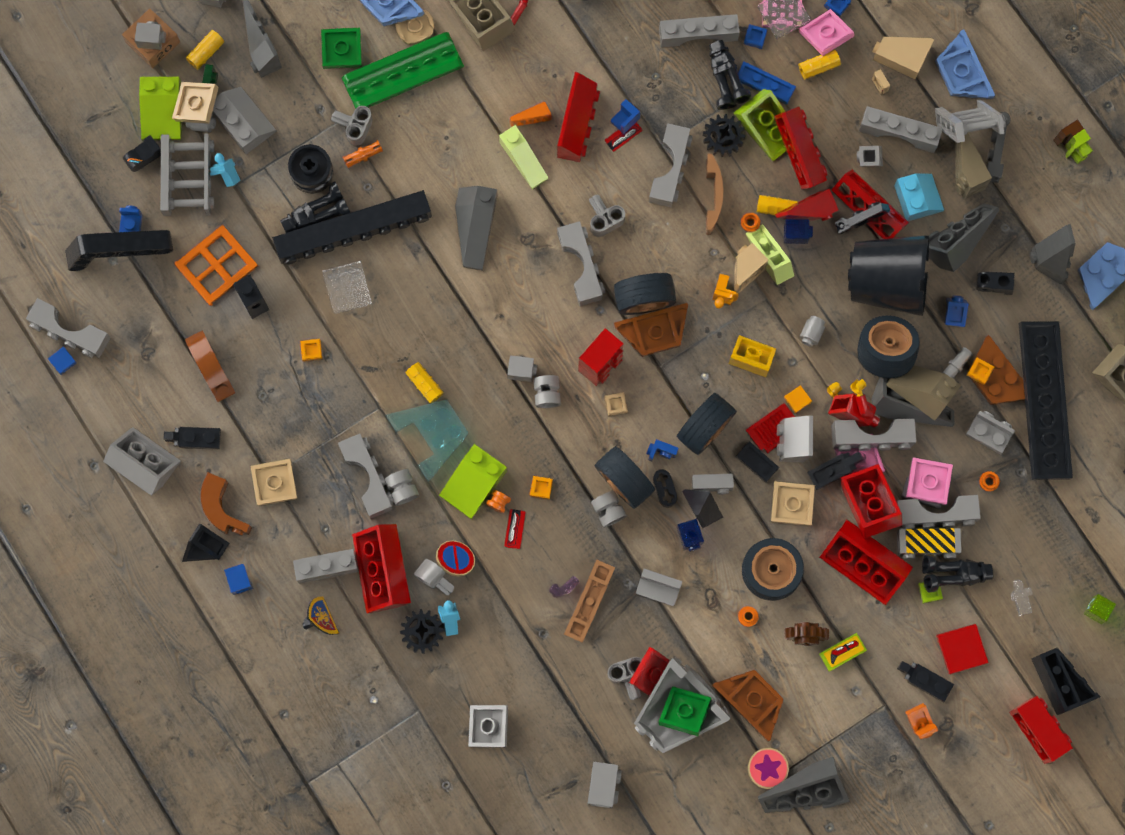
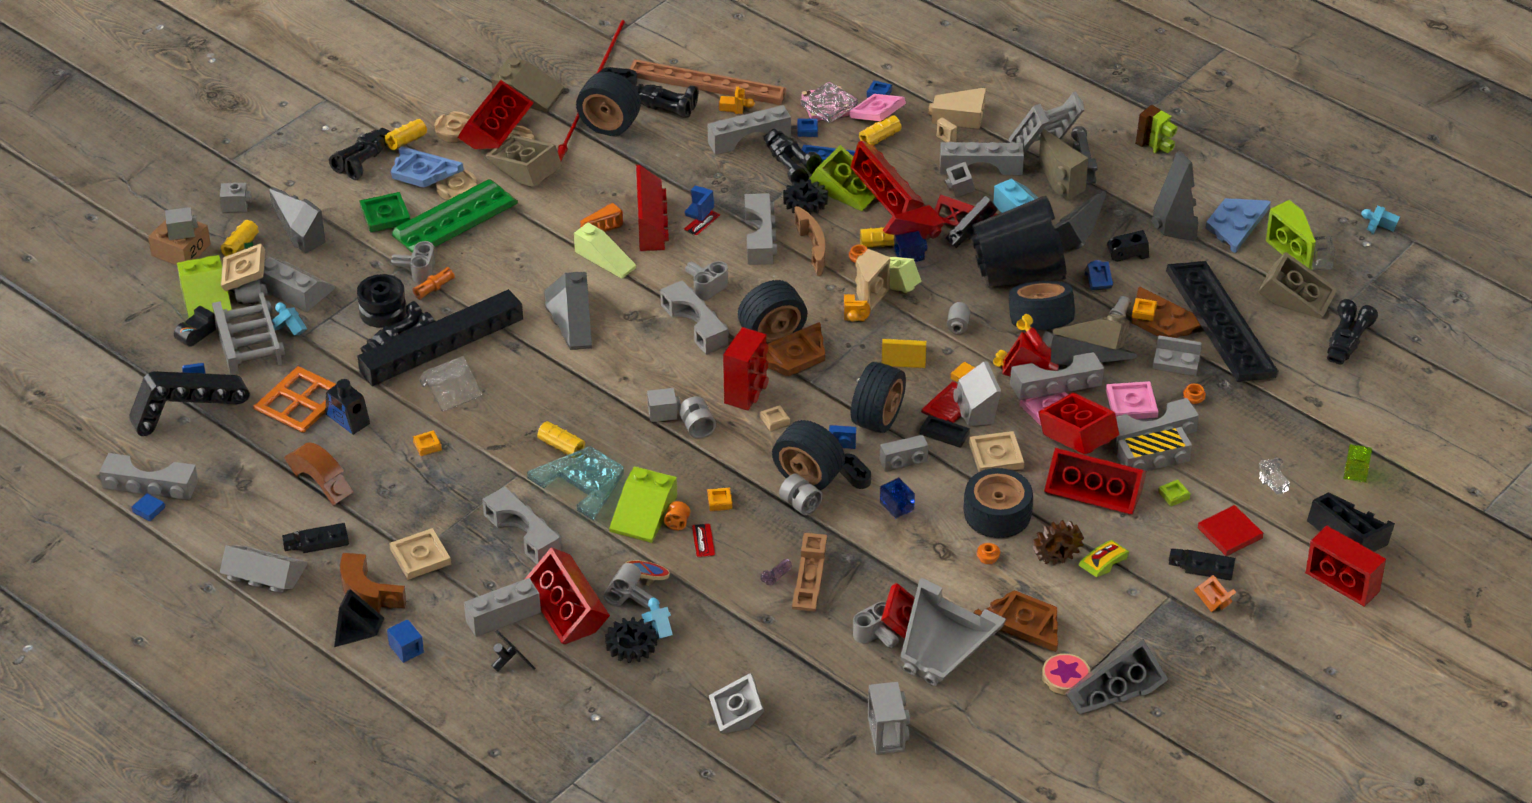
camera: 15 degrees left, 35 degrees down
light grey wheel [385,469,420,506] -> none
light grey panel [636,569,682,606] -> none
green plate [659,686,712,736] -> none
black slope [682,489,724,529] -> none
black hinge [807,452,864,490] -> none
black piece [922,554,993,593] -> none
medium blue wing [935,30,995,99] -> none

